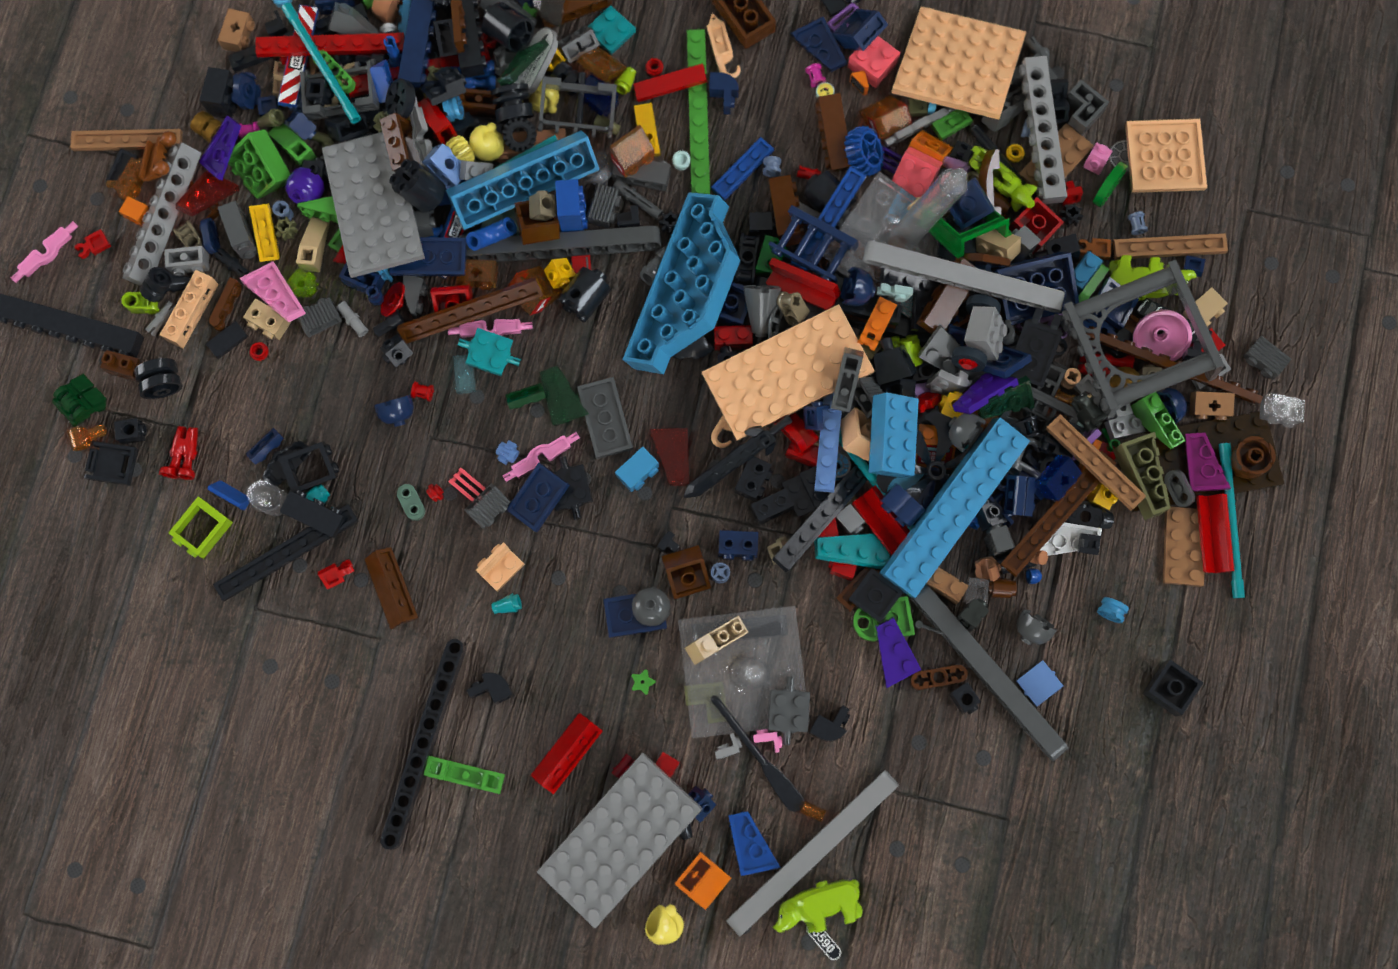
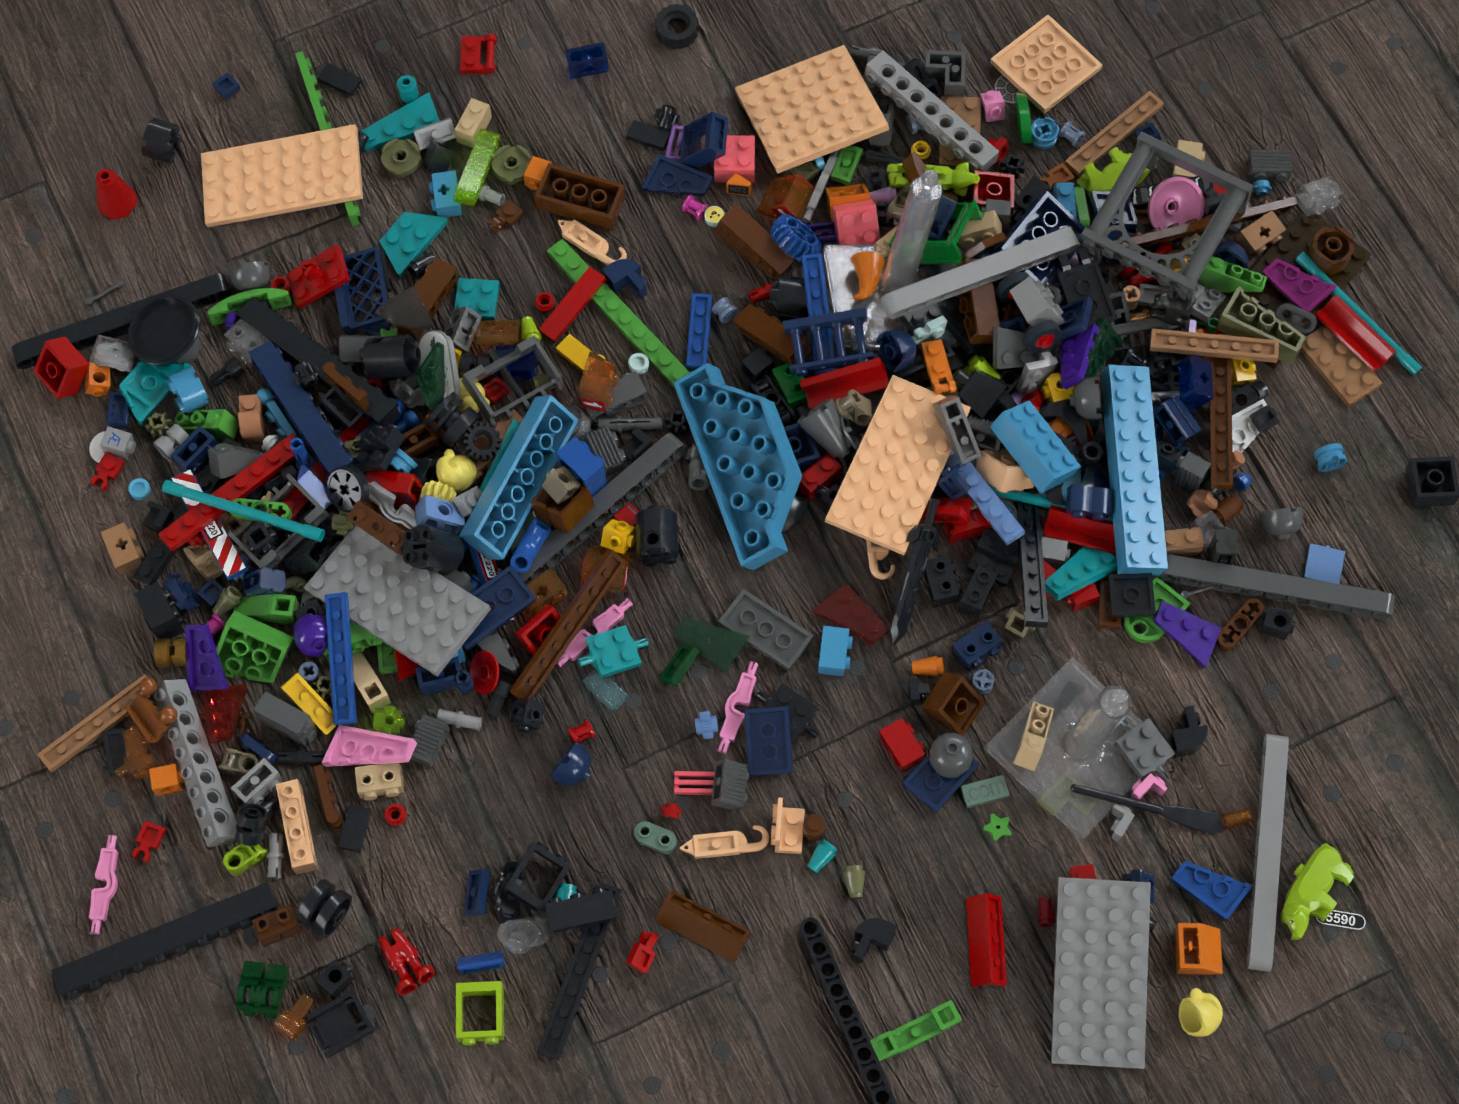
camera: 40 degrees left, 10 degrees down
none -> blue tile [325,592,357,725]
none -> red tile [482,376,510,405]
none -> light nougat plate [680,825,769,859]
none -> reddish brown brick [803,814,826,842]
none -> olive cone [843,865,865,898]
none -> orange hat [850,251,885,301]
none -> red brick [879,718,926,773]
none -> orange cone [912,655,944,677]
none -> sand green tile [960,775,1010,808]
none -> dark azure wheel [1031,117,1059,149]
none -> dark azure plate [1252,180,1272,197]

